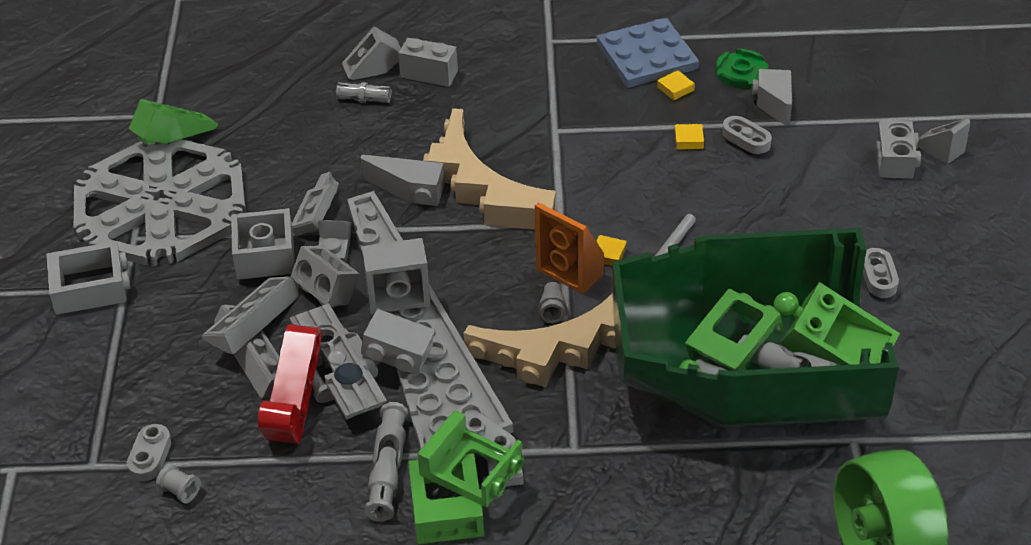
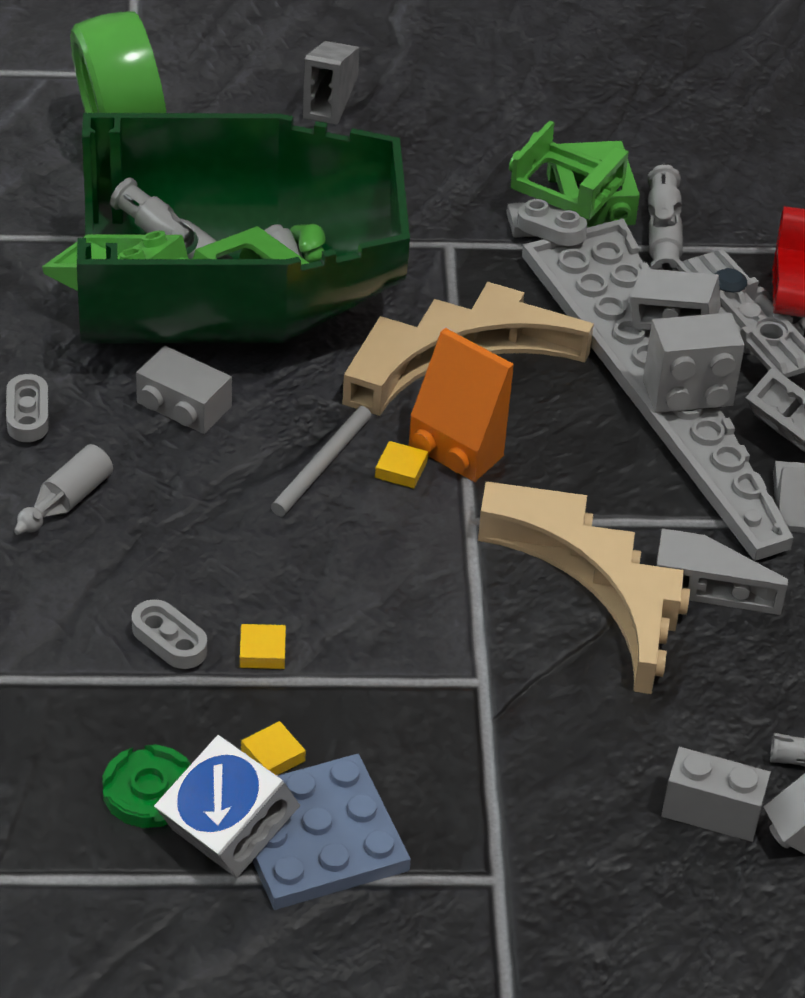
camera: 175 degrees right, 0 degrees up
light grey slope [752,69,792,125] -> none
none -> light grey wheel [14,444,113,535]
none -> piece [154,735,301,878]

